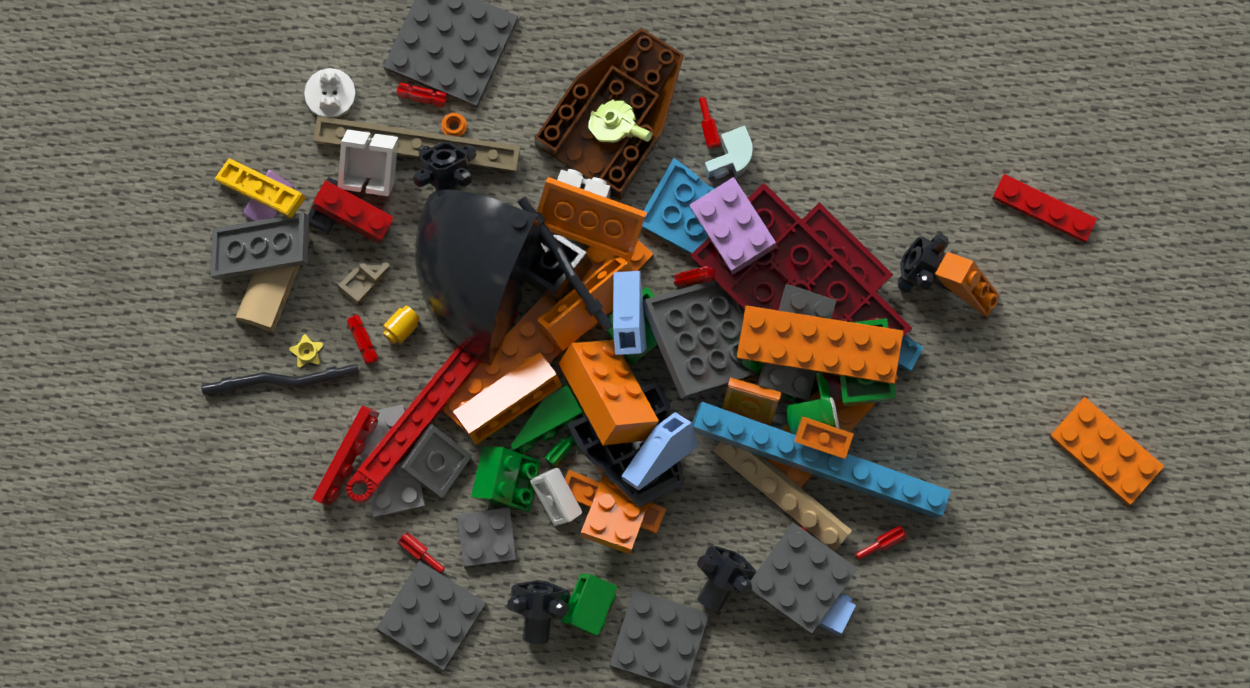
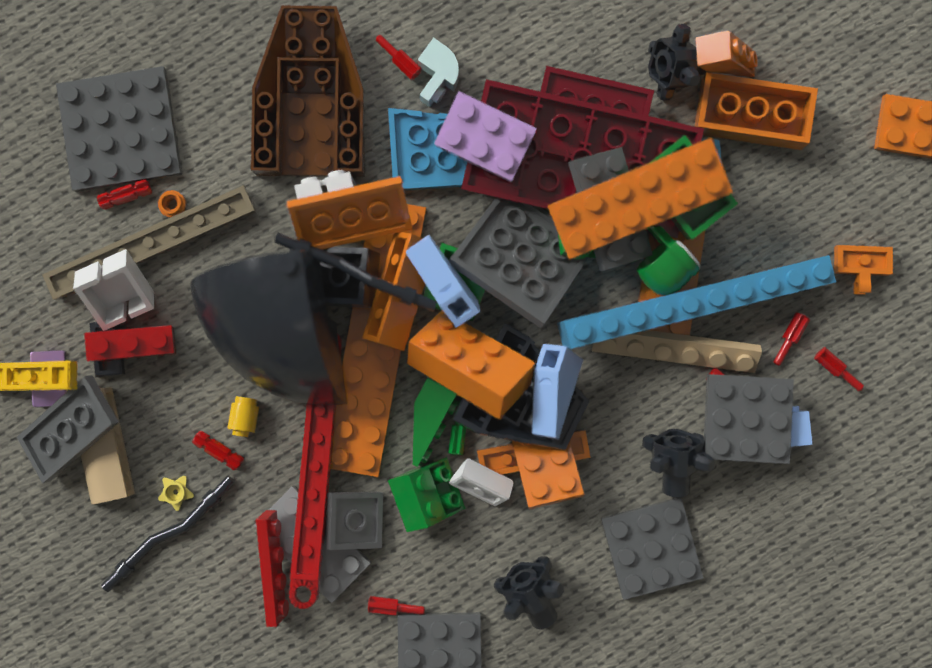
camera: 30 degrees left, 10 degrees up
white plate [304,68,356,118] -> none
dark tan slope [338,263,390,305] -> none
black piece [413,142,477,191] -> none
brick [453,353,562,445] -> none
flat silver plate [457,508,516,568] -> none
green brick [561,573,618,636] -> none
yellowish green piece [588,100,652,143] -> none
red axle [673,266,715,288] -> none
orange tile [722,377,781,426] -> none
orange plate [794,417,854,459] -> none
none -> orange brick [694,72,818,150]
none -> red axle [814,347,864,391]
none -> orange plate [834,245,893,295]

